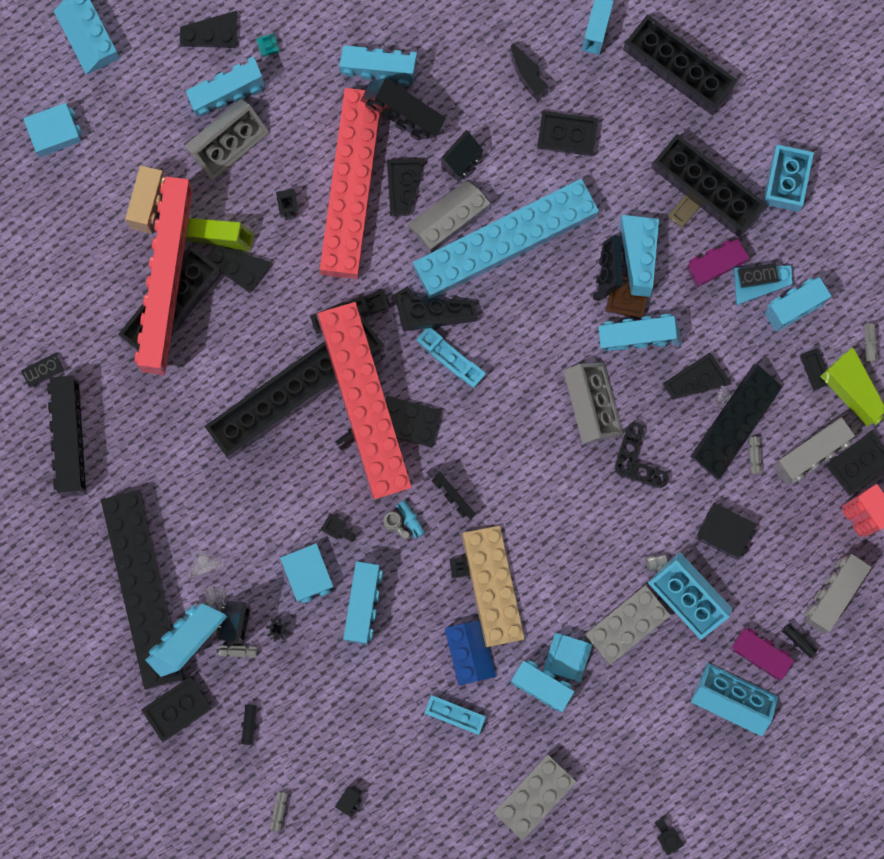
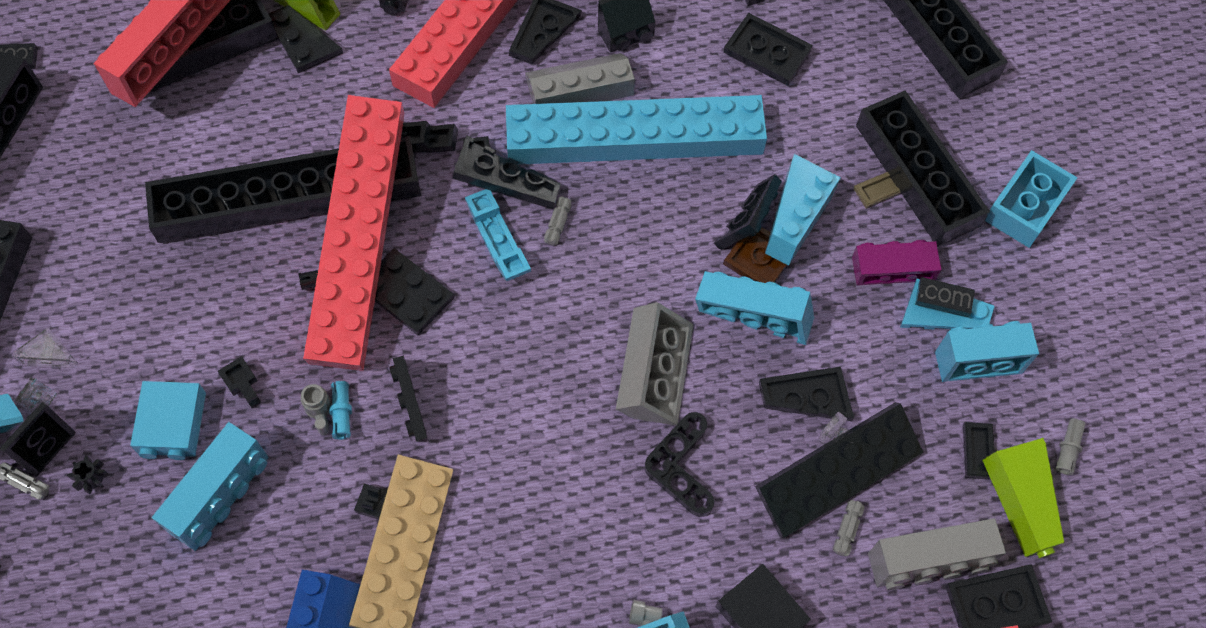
camera: 25 degrees right, 15 degrees down
none -> light grey axle [544,196,571,246]

